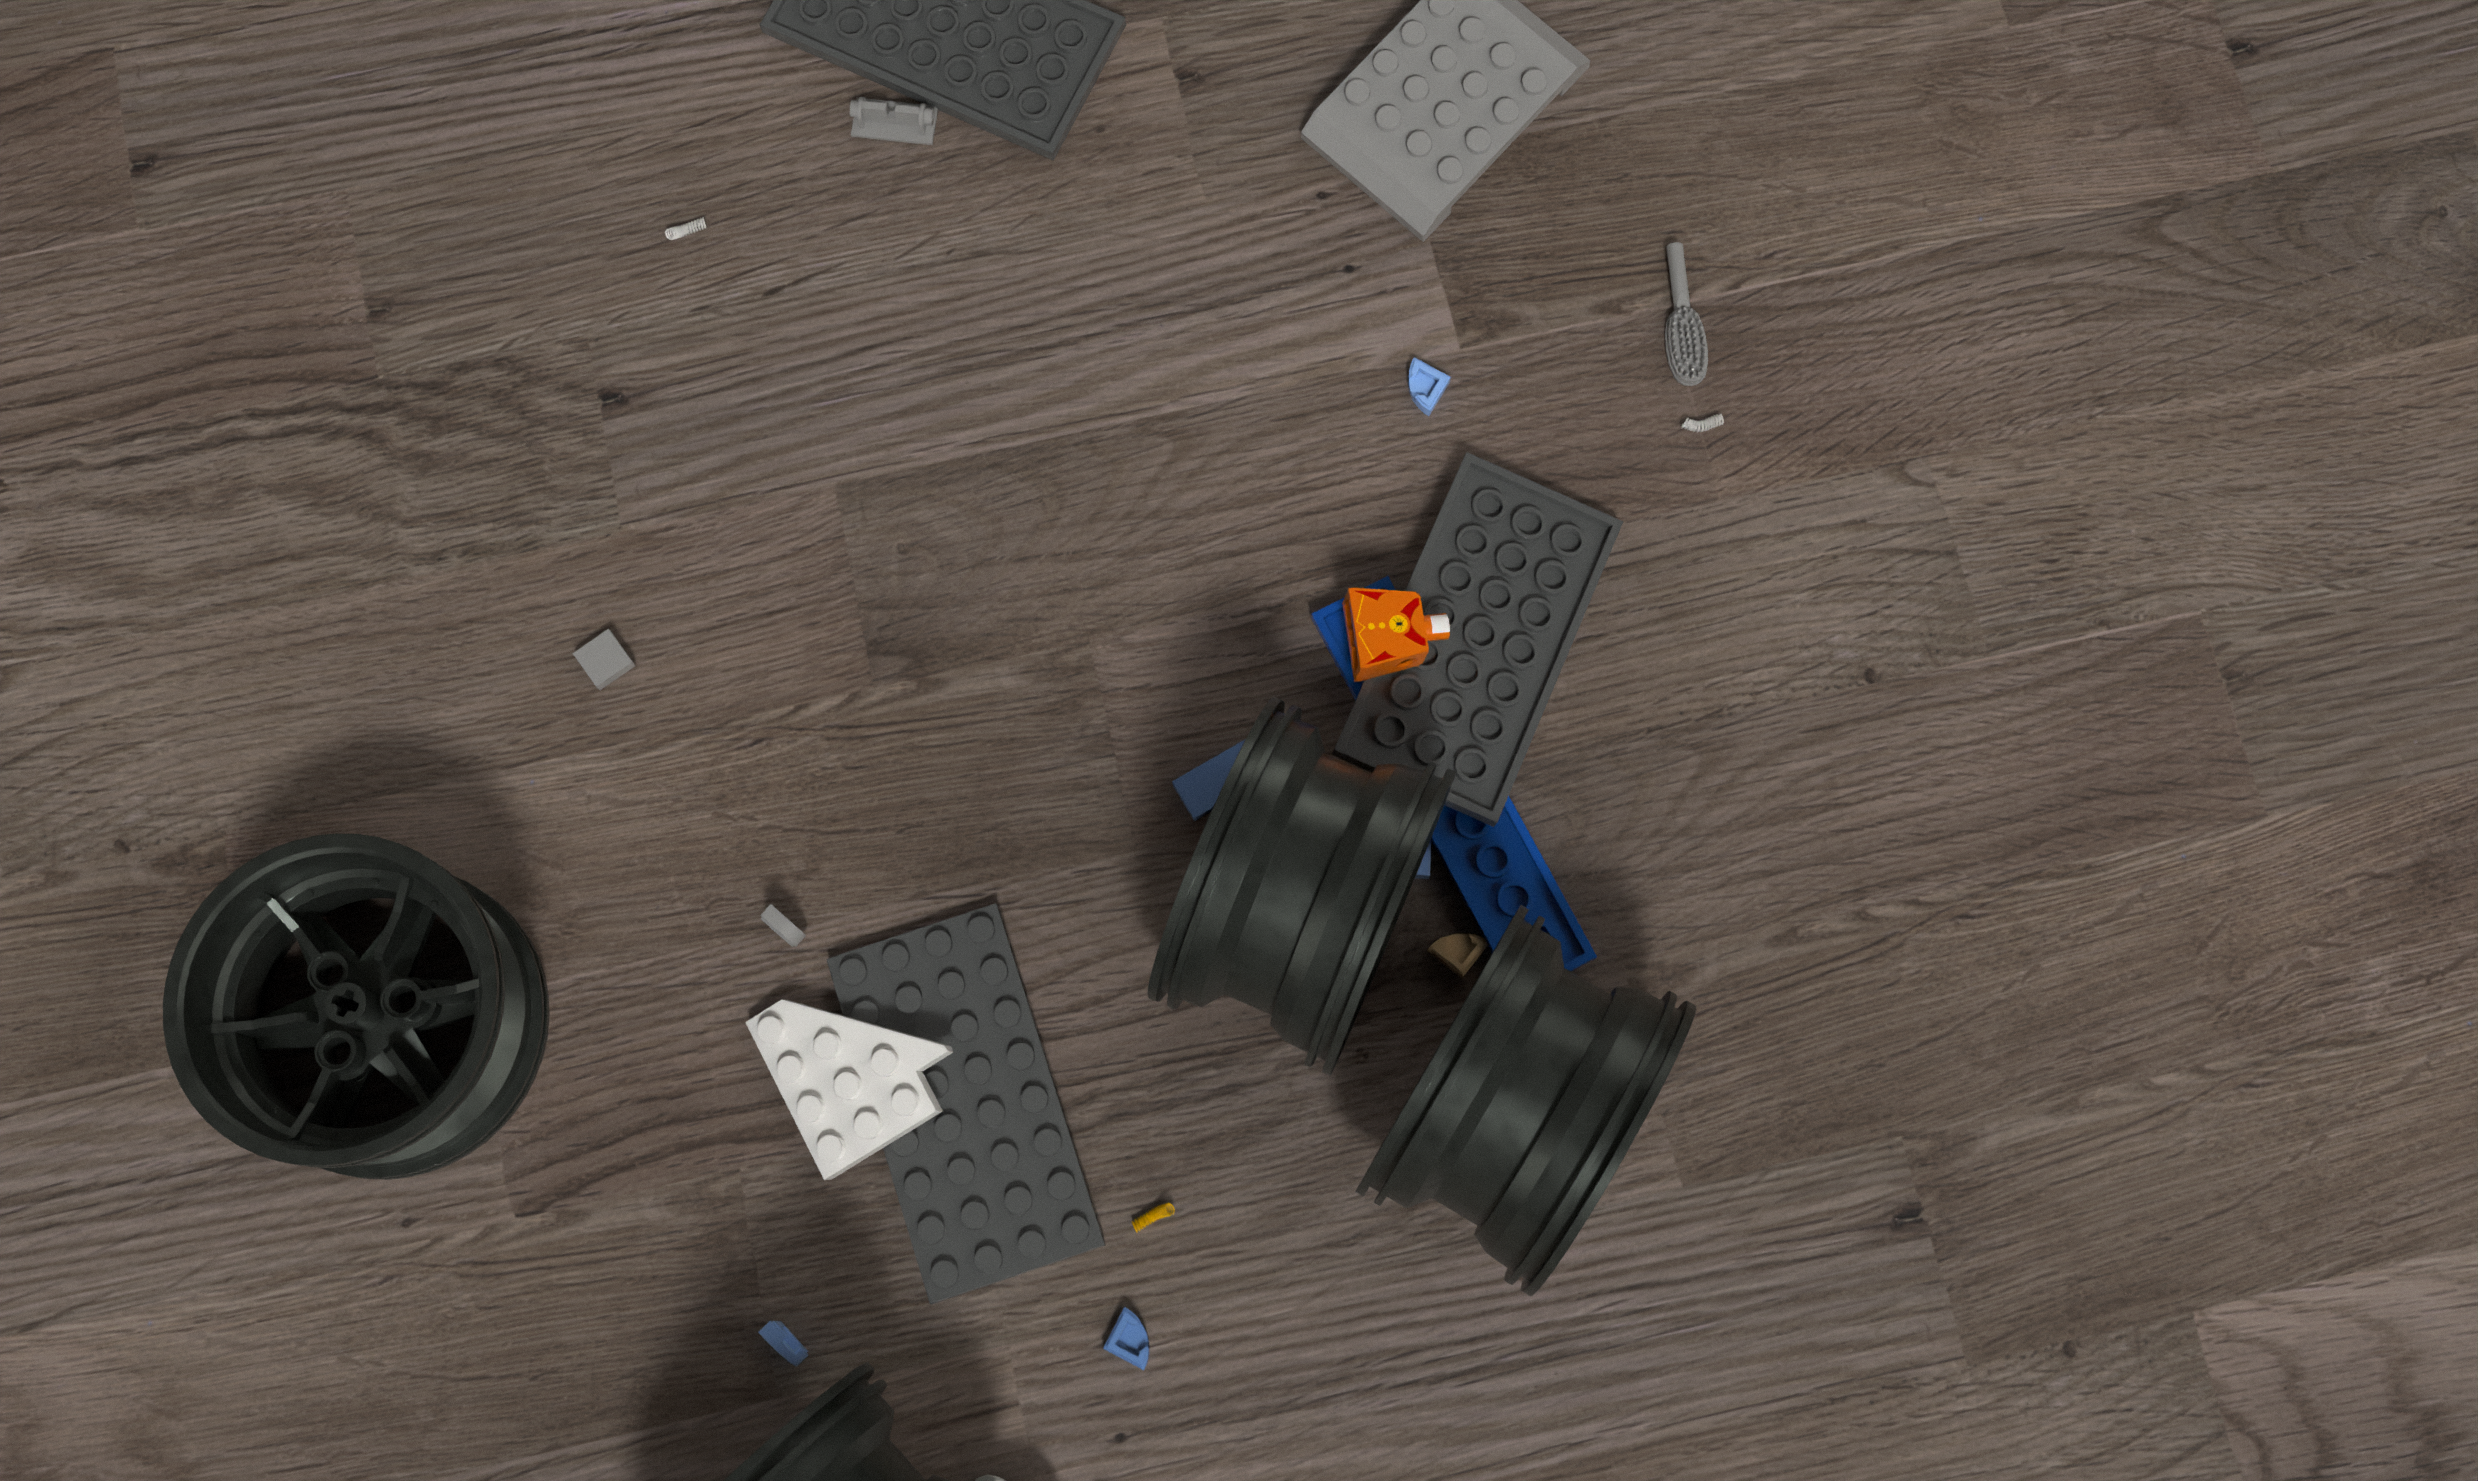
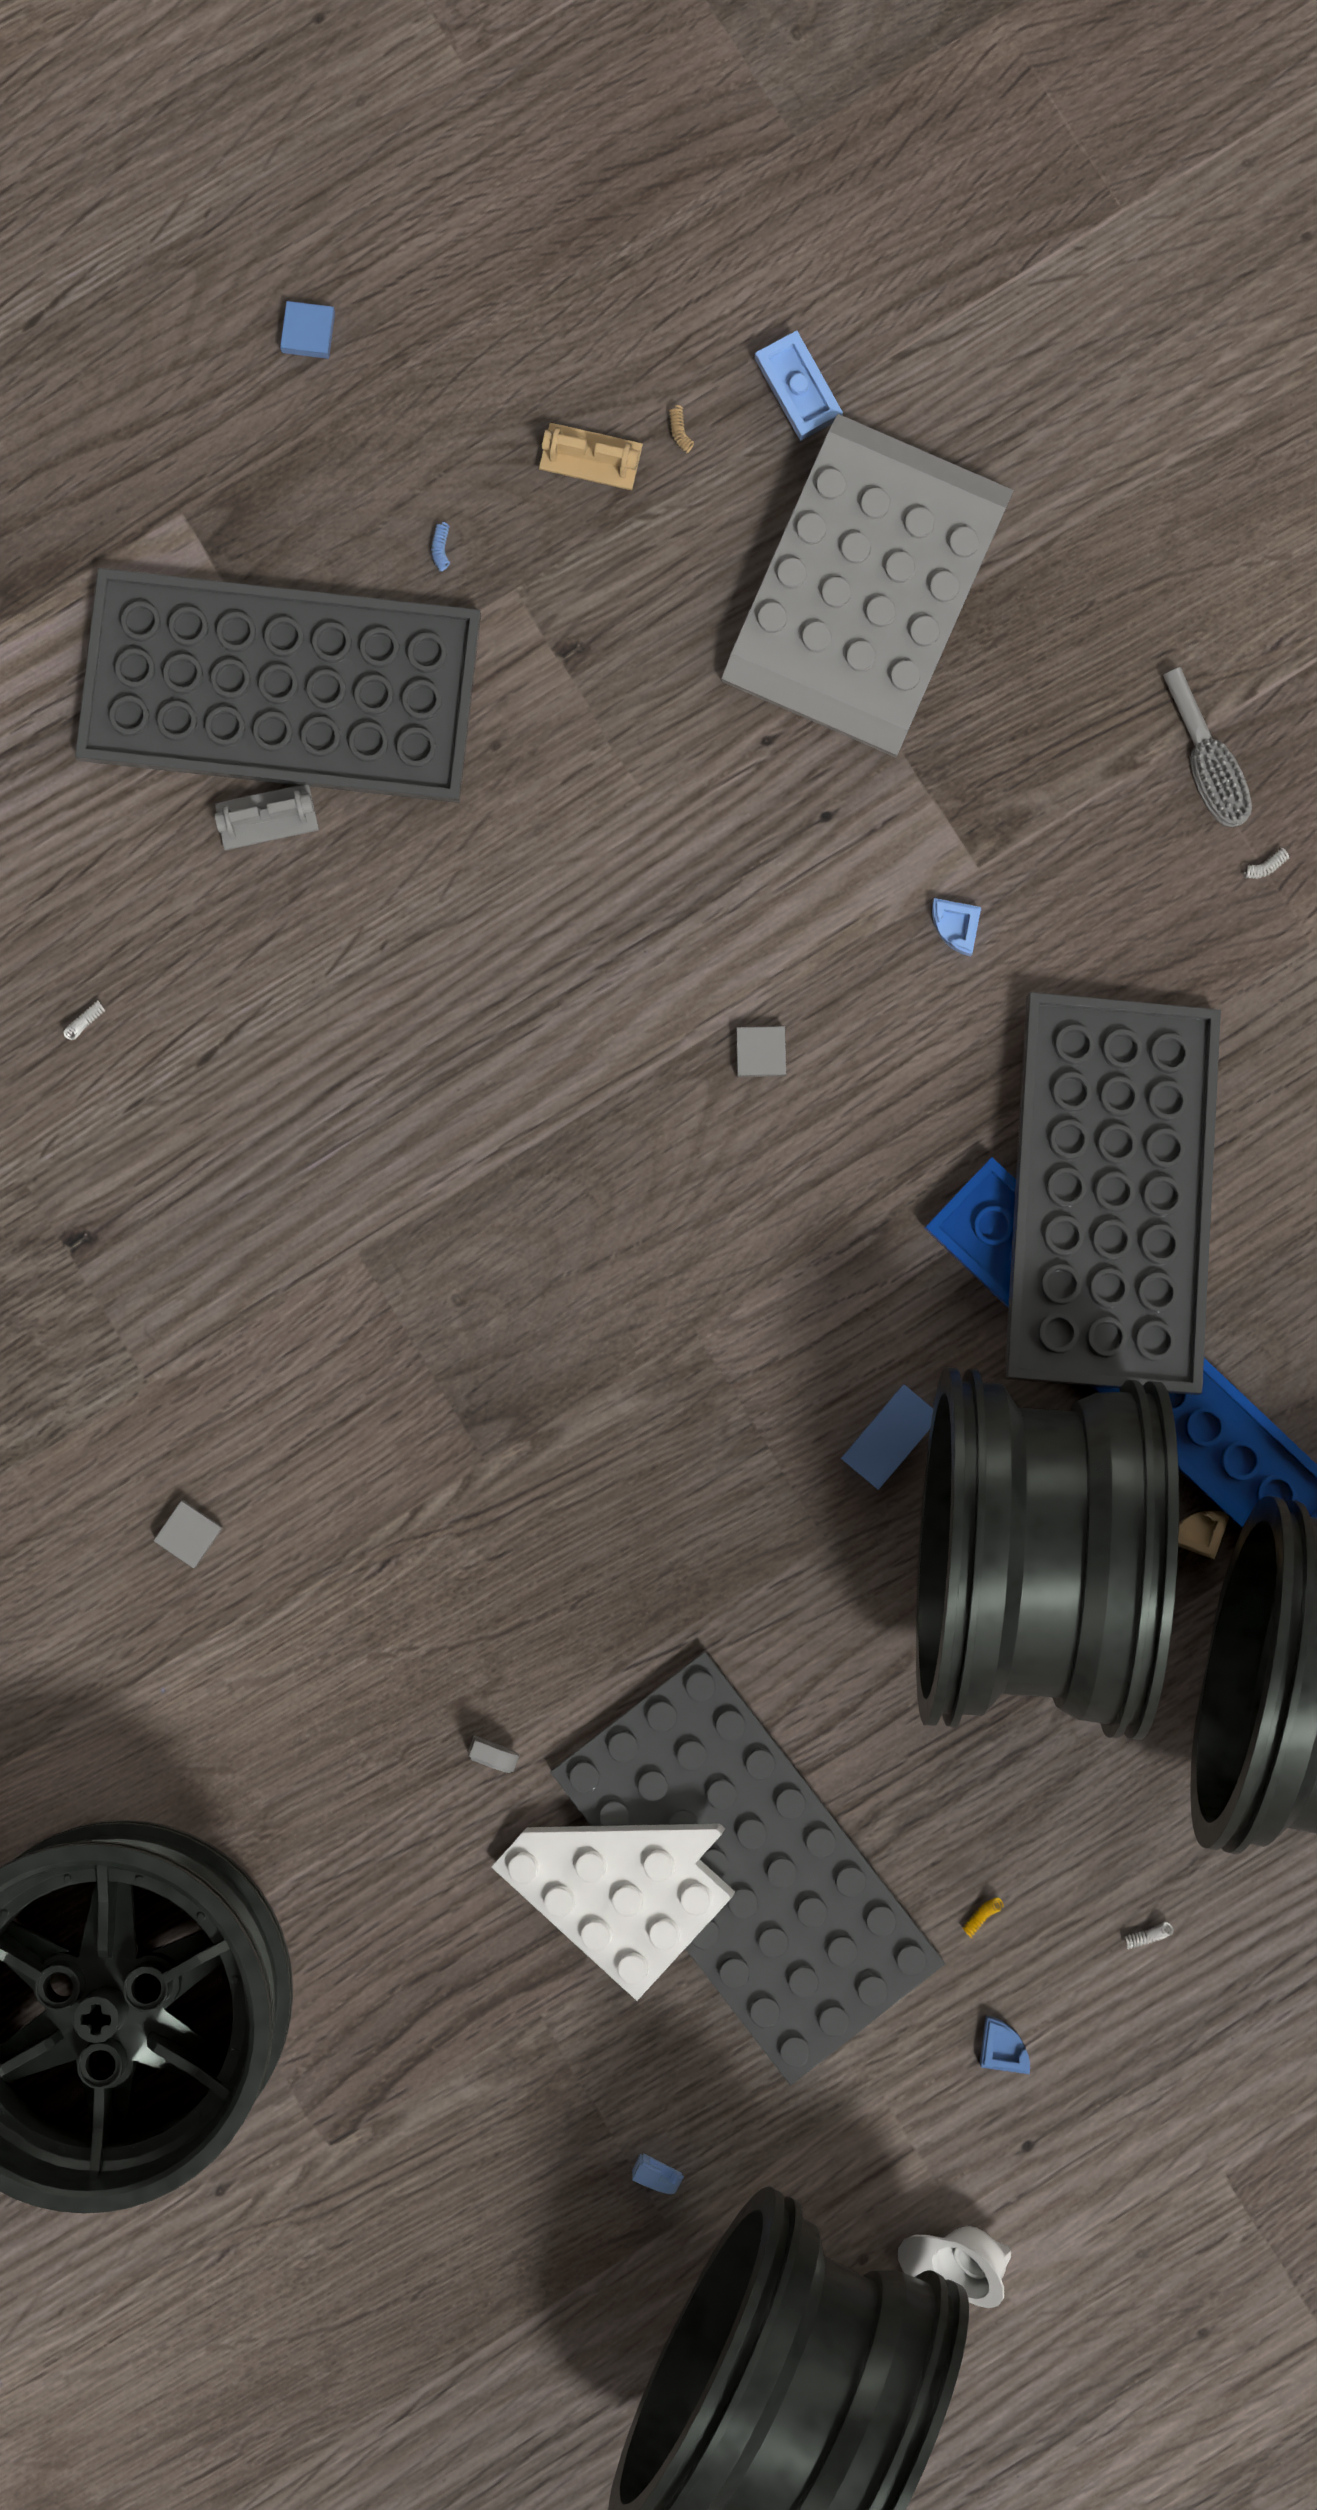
camera: 25 degrees left, 10 degrees up
orange torso [1342,588,1450,682] -> none
none -> light grey tile [736,1026,786,1077]
none -> white leg [1125,1922,1173,1950]

